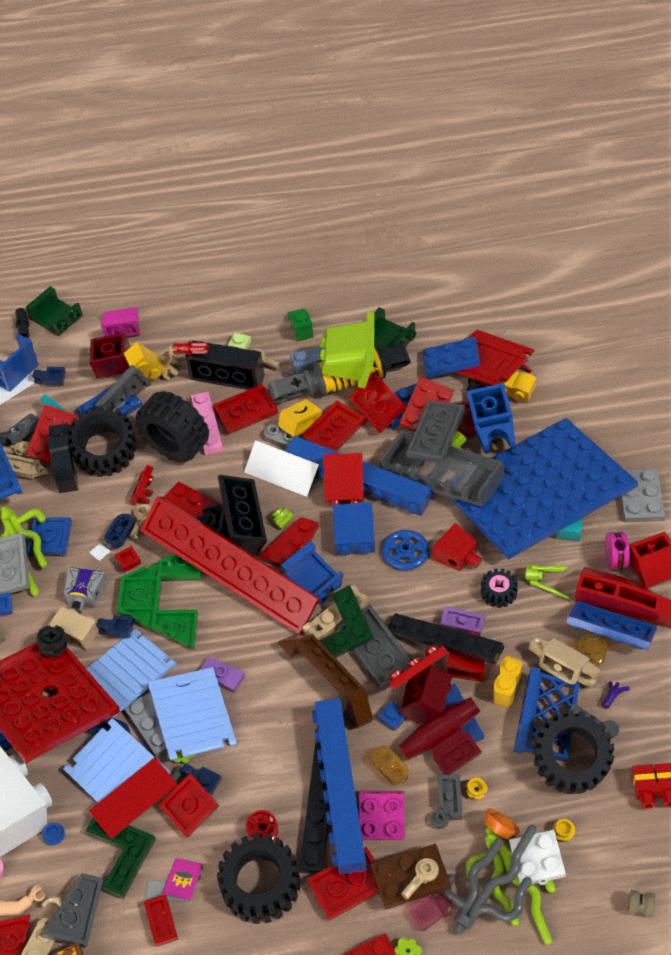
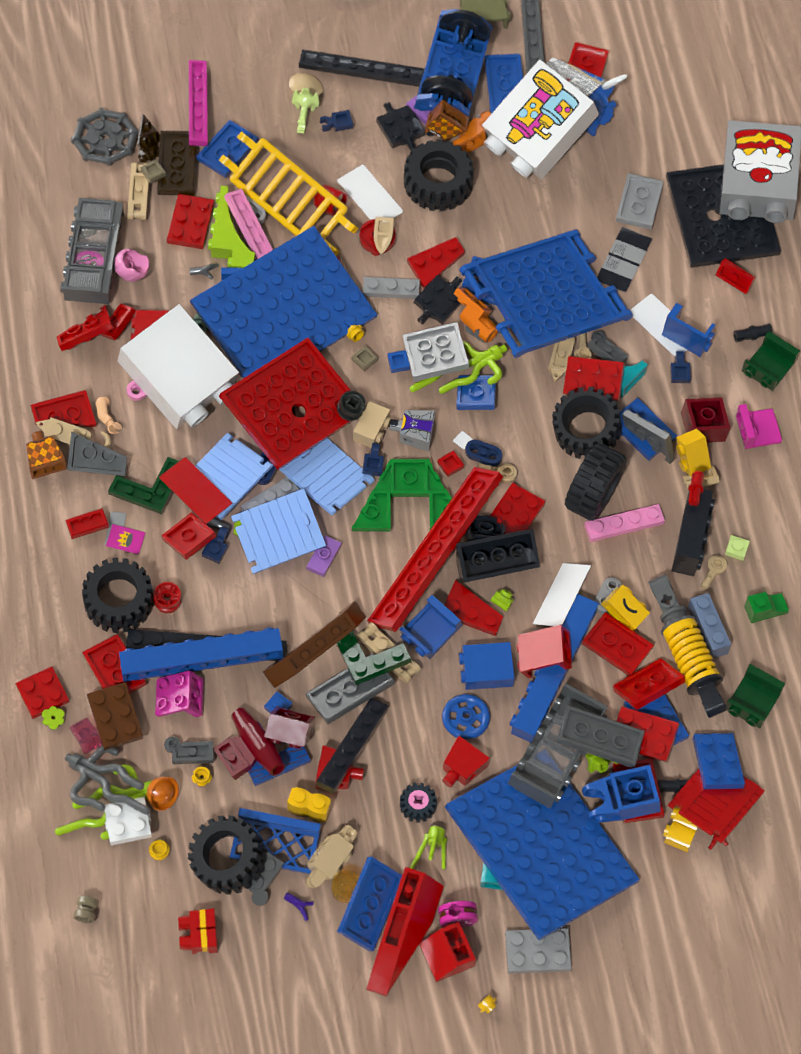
camera: 80 degrees right, 10 degrees up
blue plate [42,823,65,845] -> none
black arch [48,423,78,493] -> none
red plate [129,465,154,506] -> none
red plate [213,384,279,434] -> none
lime windscreen [319,311,374,389] -> none
clear yellow plate [372,746,409,785] -> none
red plate [387,645,448,689] -> none
tan plate [401,858,439,899] -> none
medium lavender plate [440,606,486,636] -> none

